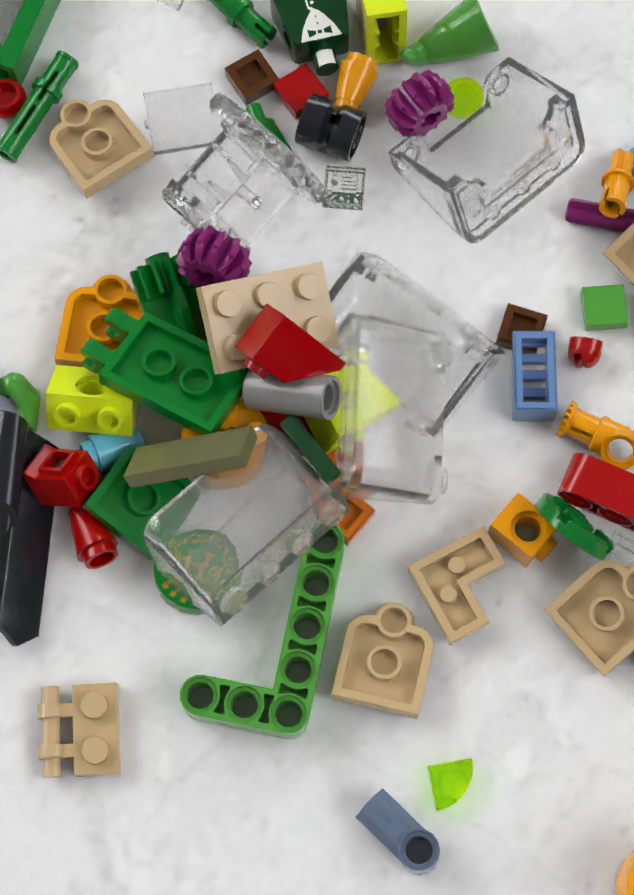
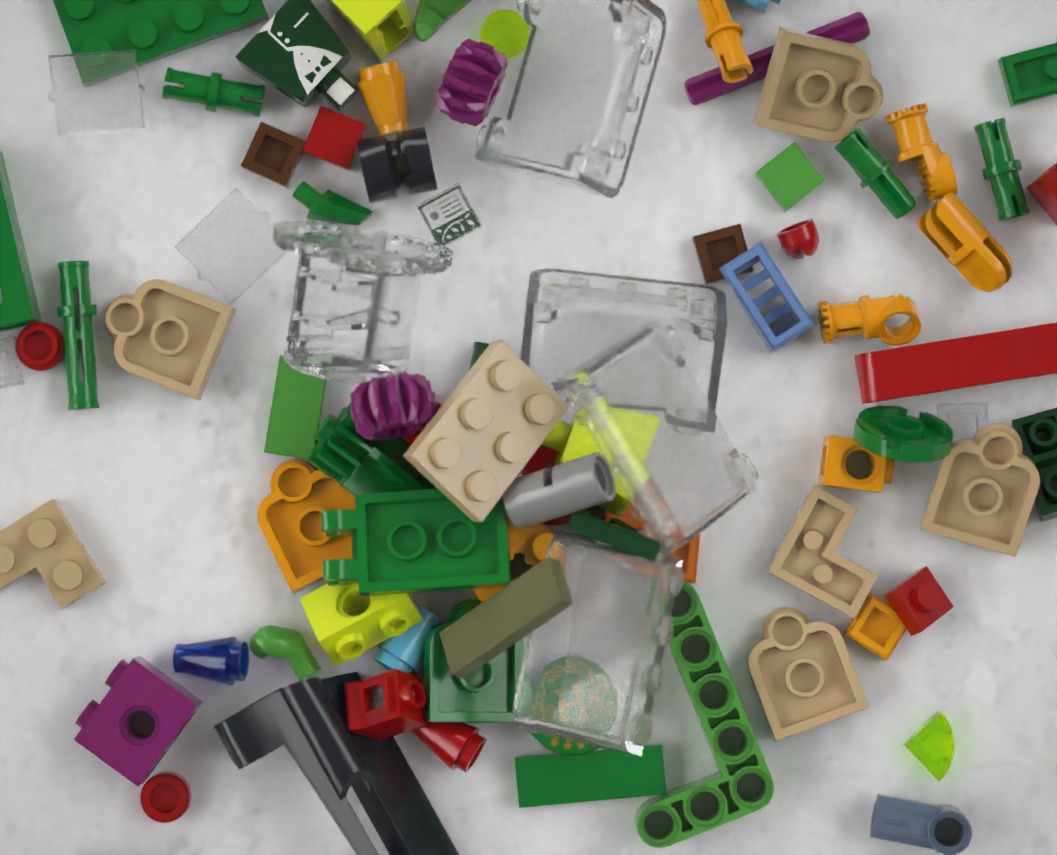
camera: 35 degrees left, 15 degrees up
red slope [235,304,346,383] -> none
none -> bright green tile [264,355,330,459]
none -> green tile [515,743,666,808]
none -> light orange tile [843,593,907,661]
none -> red plate [884,566,954,636]

